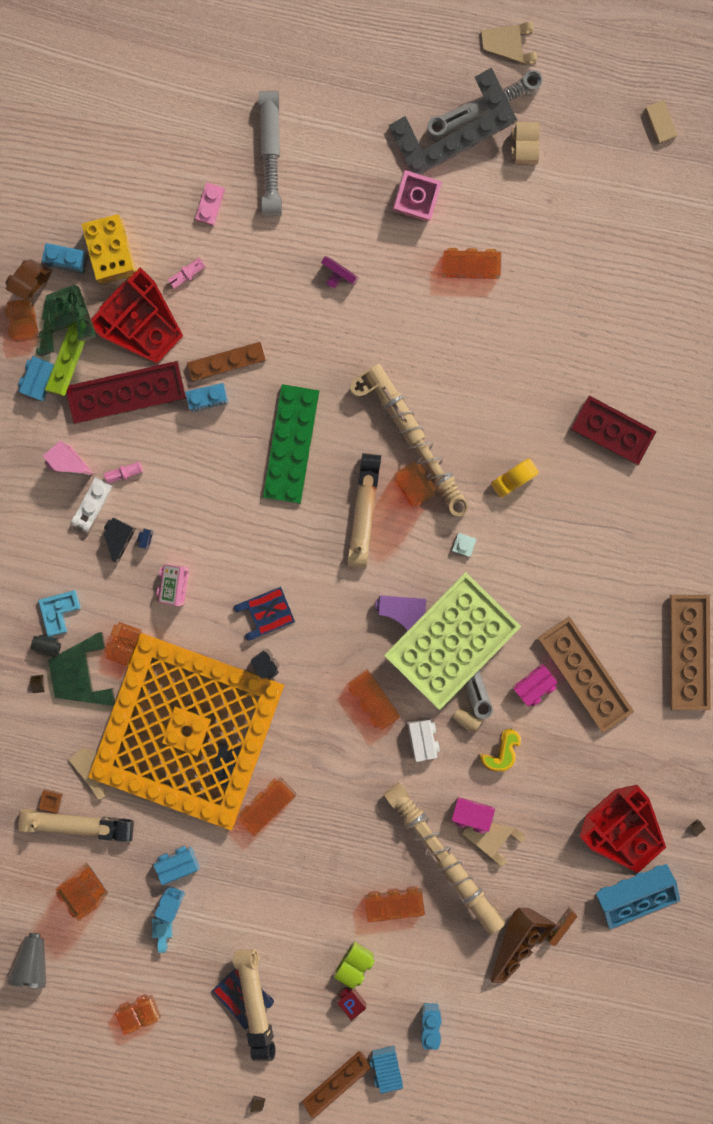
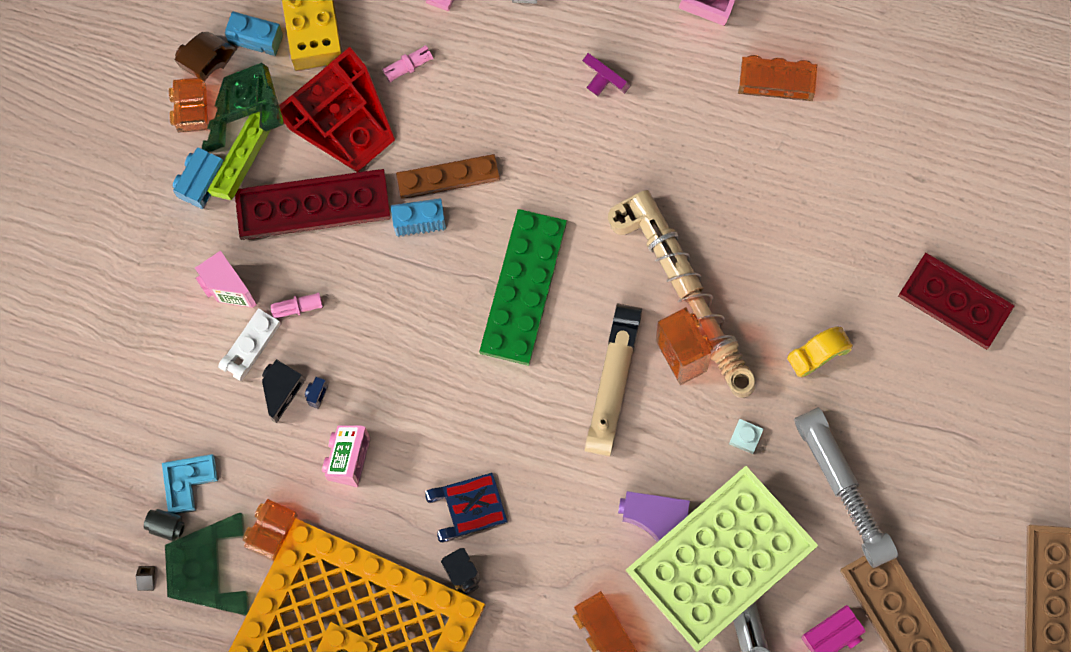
camera: 10 degrees right, 15 degrees down
none -> light grey piece [794,407,898,568]

